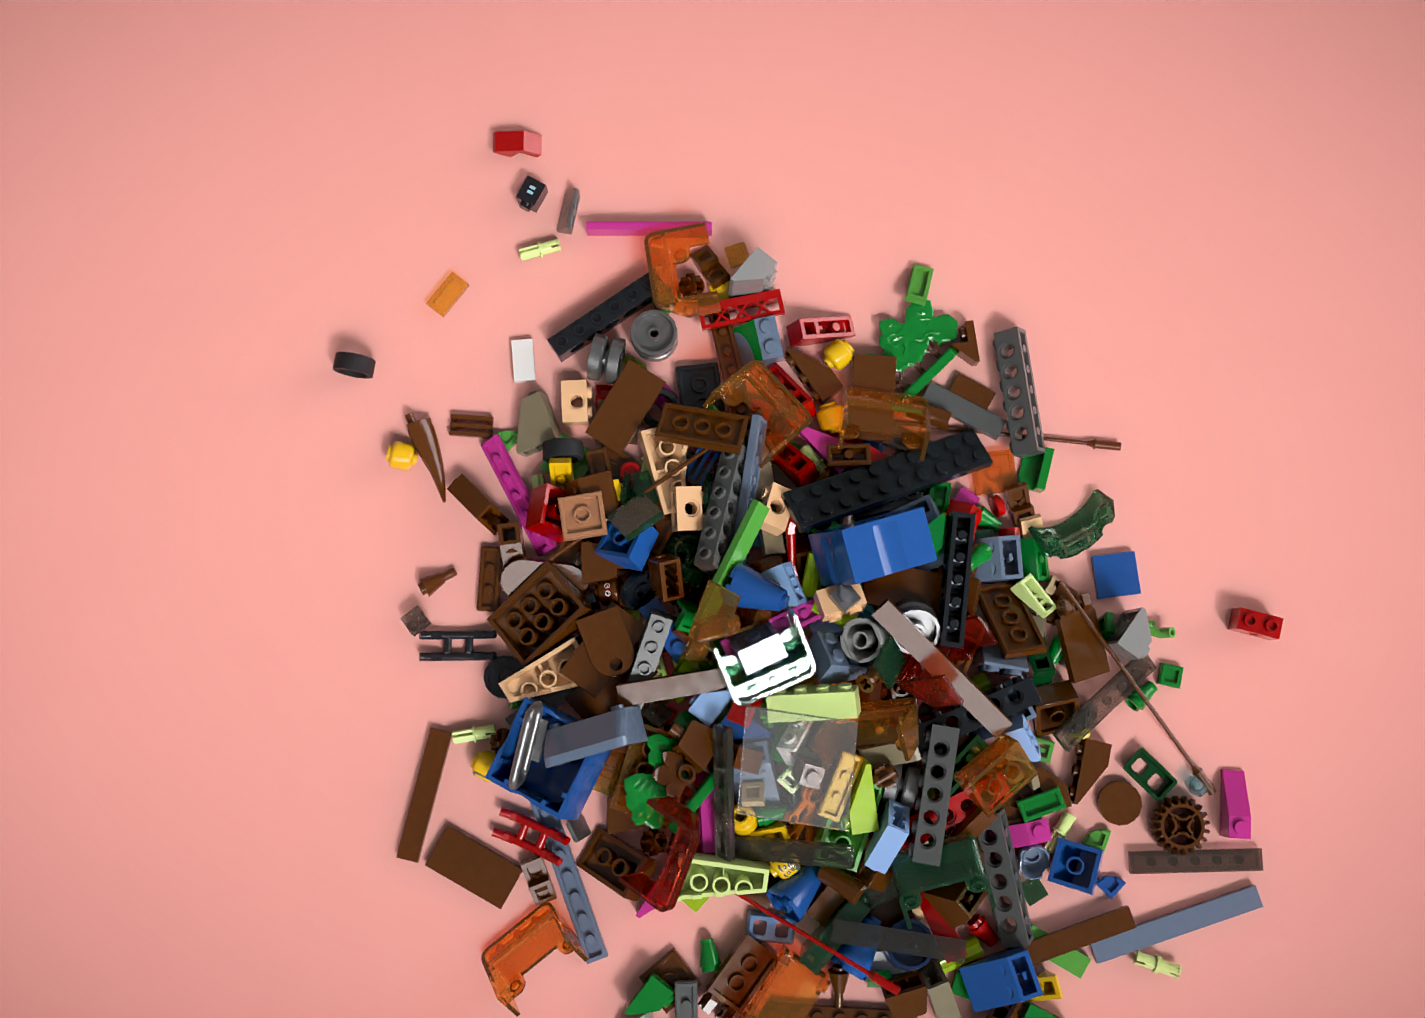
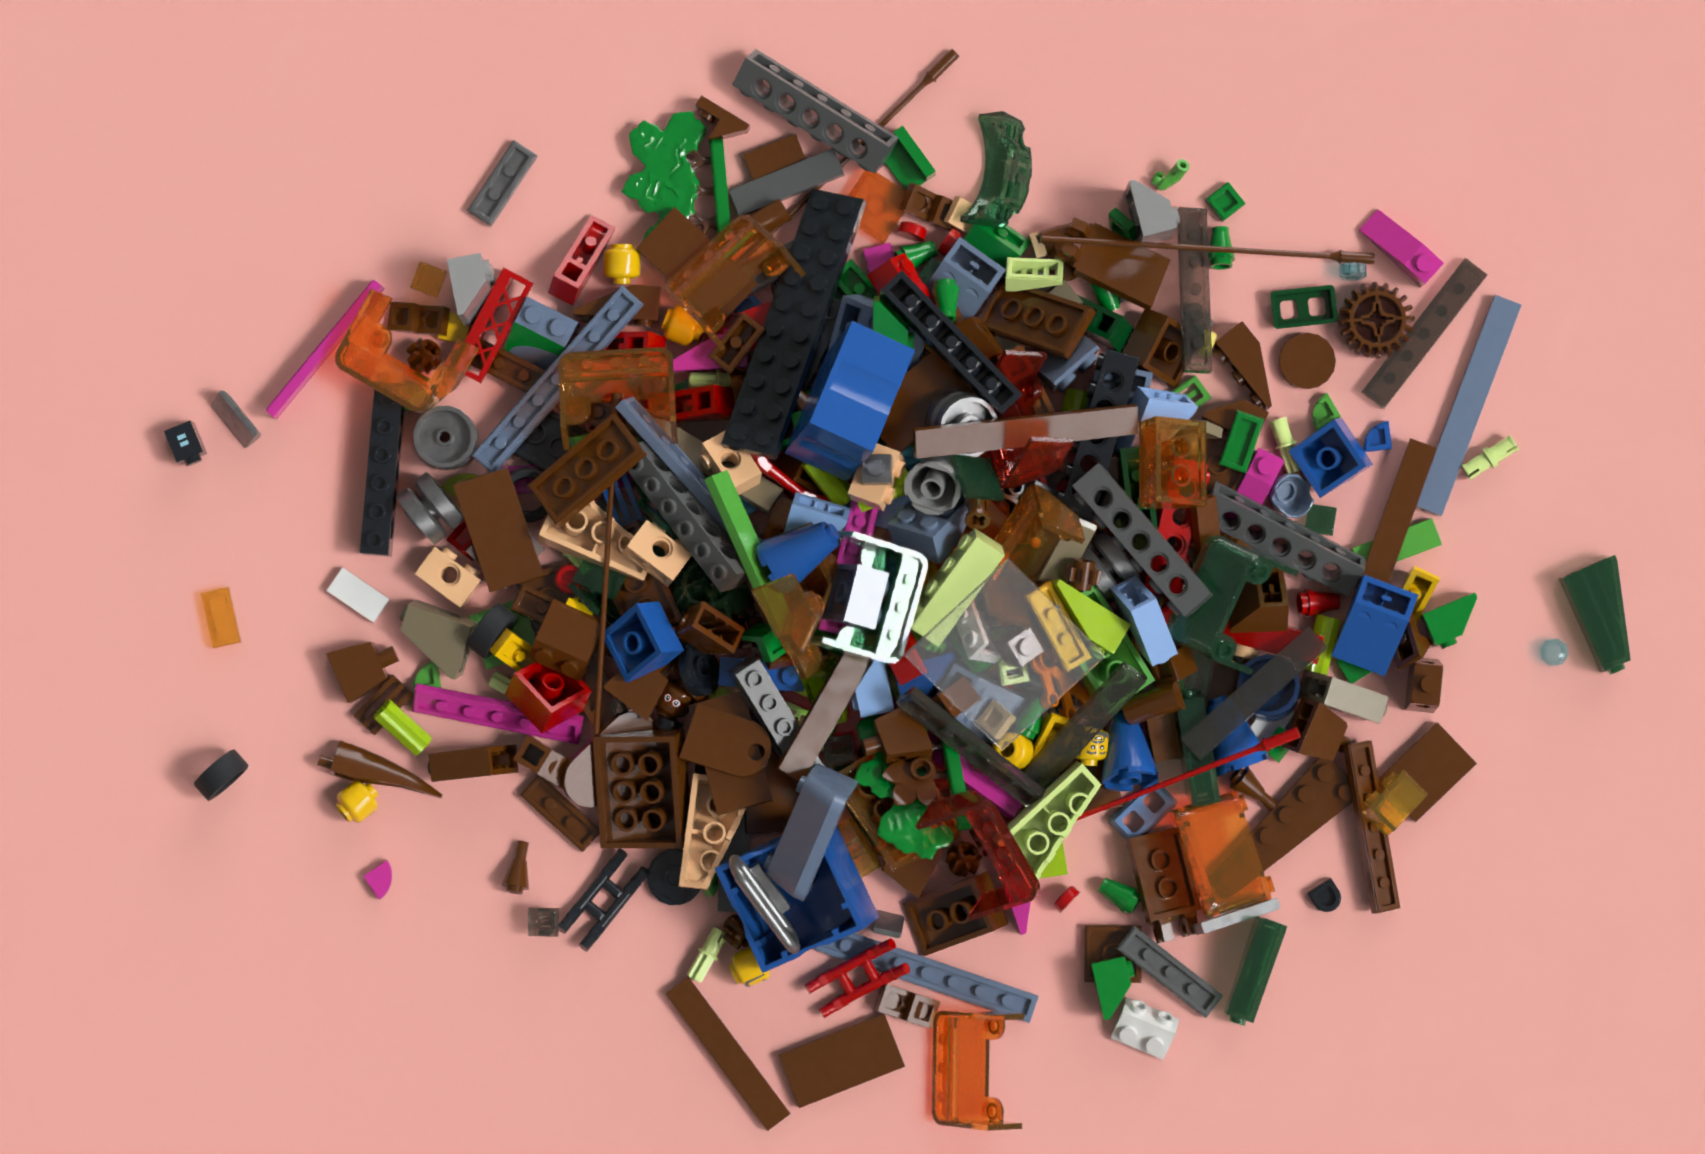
camera: 45 degrees left, 5 degrees up
red slope [493,131,542,157] -> none
yellowish green axle [519,238,561,261] -> none
nougat tile [558,491,608,542] -> none
tile [606,492,664,542] -> none
bright green tile [905,264,934,306] -> none
blue tile [1090,551,1141,599] -> none
red brick [1227,607,1284,640] -> none
none -> reddish brown torso [326,642,399,703]
none -> dark pink tile [364,860,392,900]
none -> lime axle [373,699,432,756]
none -> flat silver tile [467,140,538,227]
none -> sand blue tile [472,285,644,472]
none -> red tile [1054,886,1080,913]

